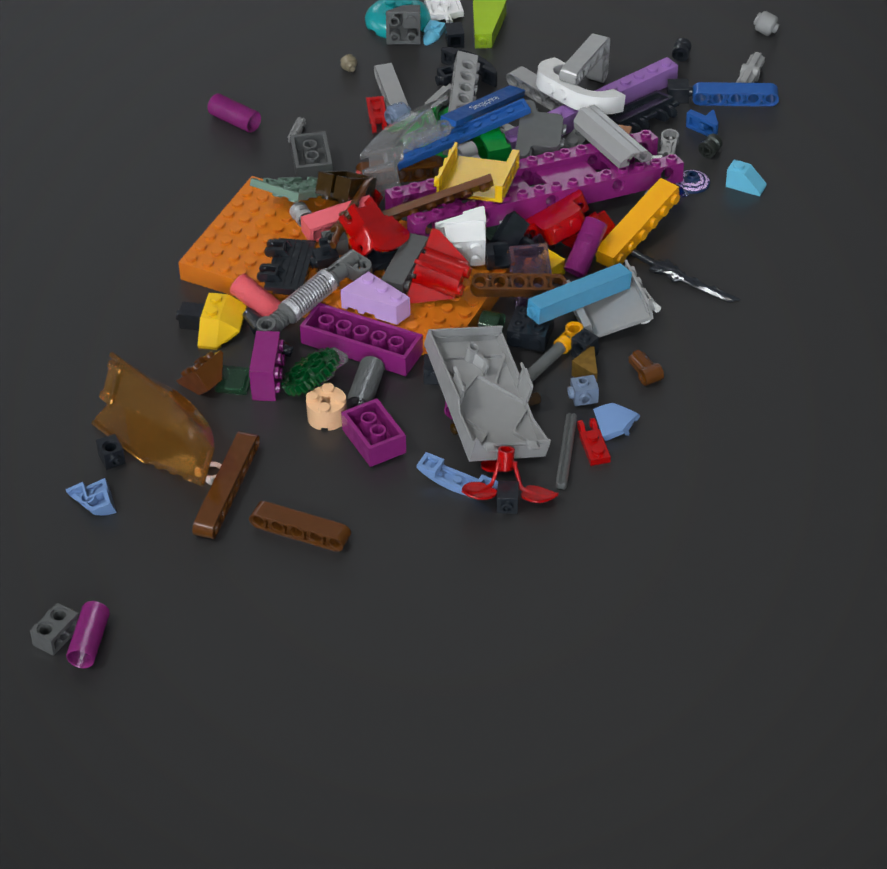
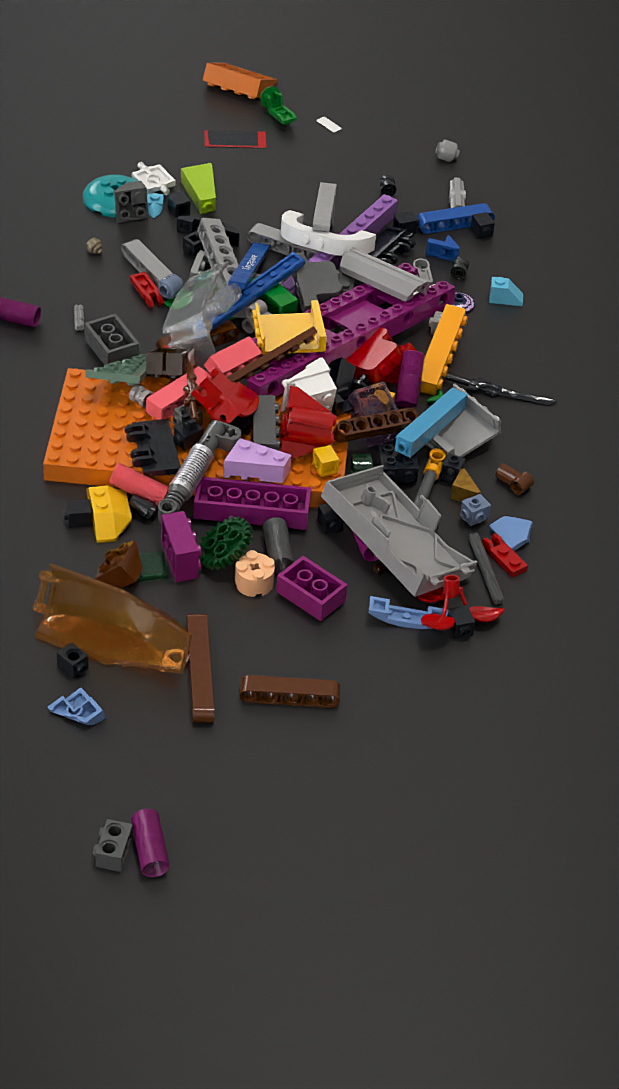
camera: 25 degrees left, 0 degrees up
none -> coral brick [204,336,262,377]
none -> yellow brick [312,445,339,477]
none -> black brick [470,212,495,239]

